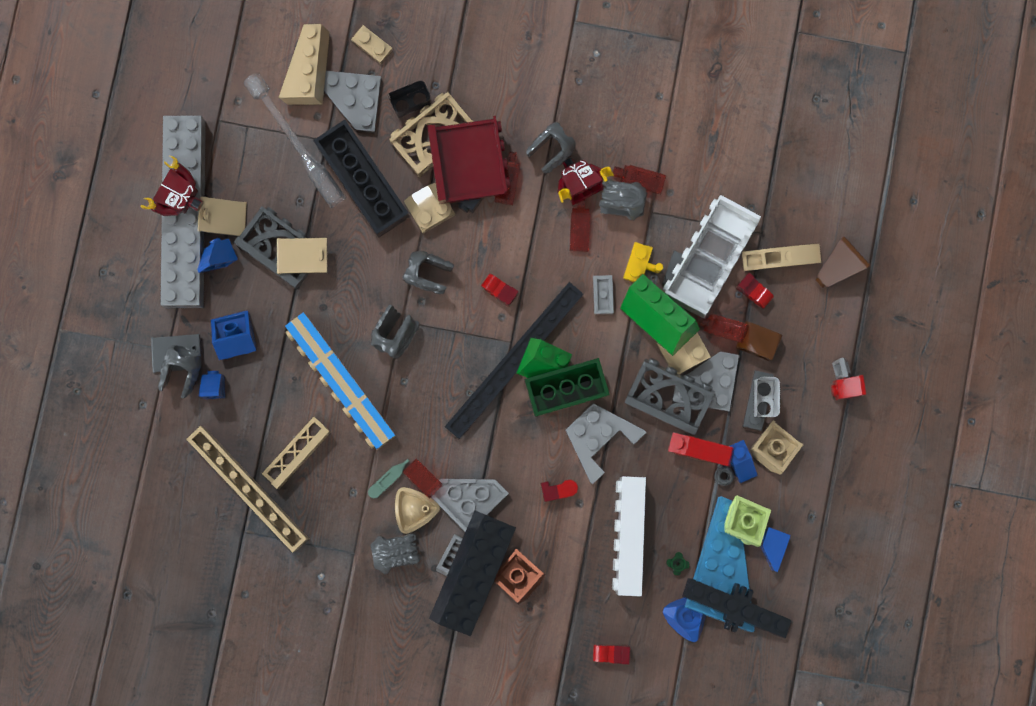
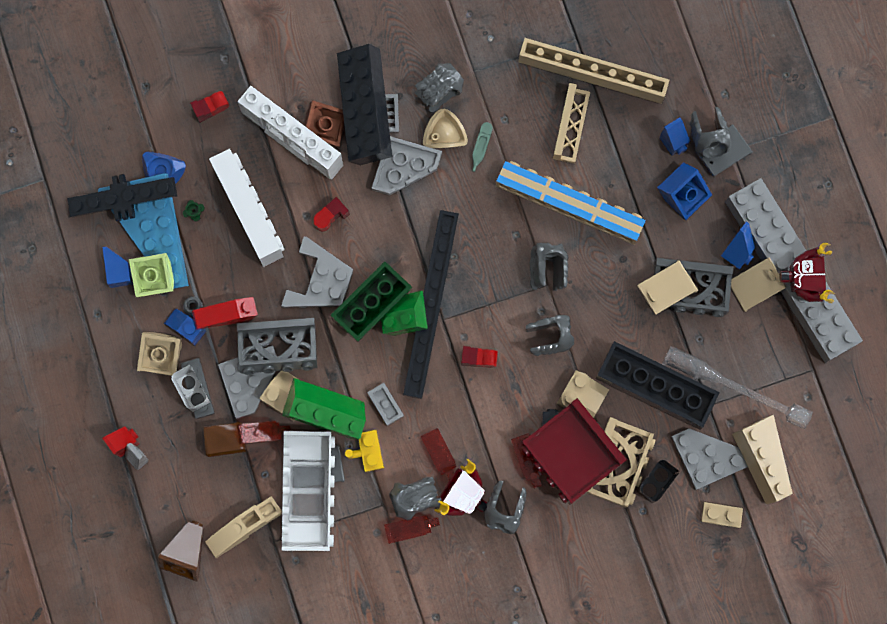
camera: 150 degrees right, 5 degrees down
clear red tile [403,459,443,499] -> none
leg [736,273,774,309] -> none
none -> white window [237,86,343,180]

